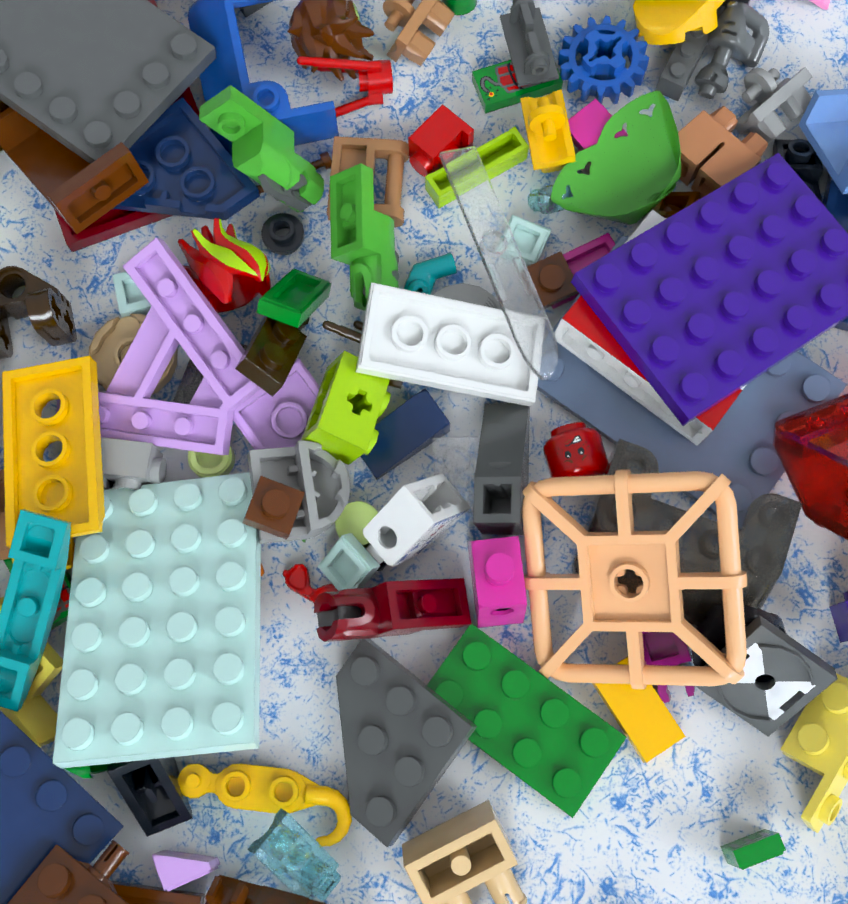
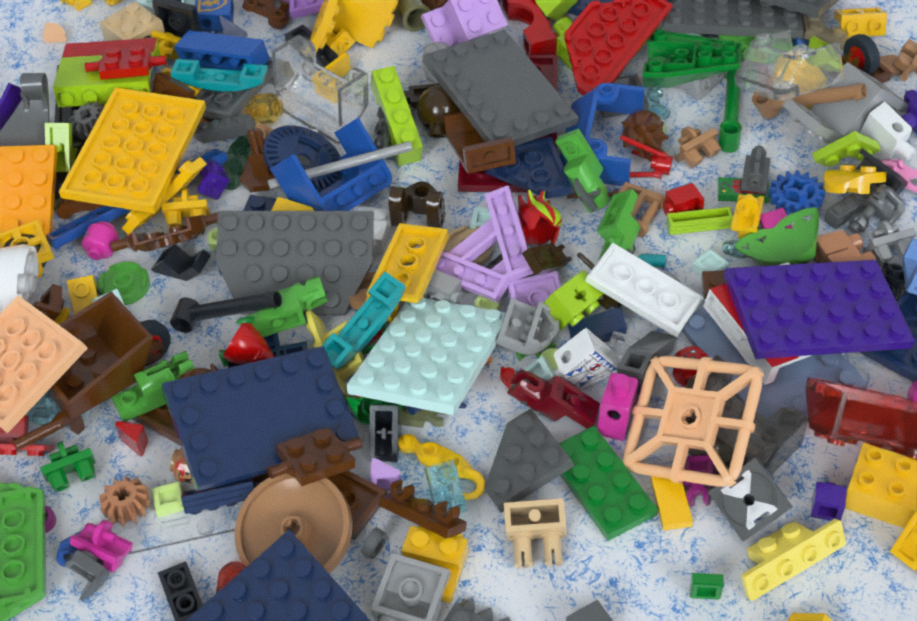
camera: 25 degrees right, 25 degrees down
reddish brown plate [242,476,305,540] -> none
green tile [256,269,332,328] -> none
black plate [261,213,304,255] -> none
clear piece [439,146,558,380] -> none

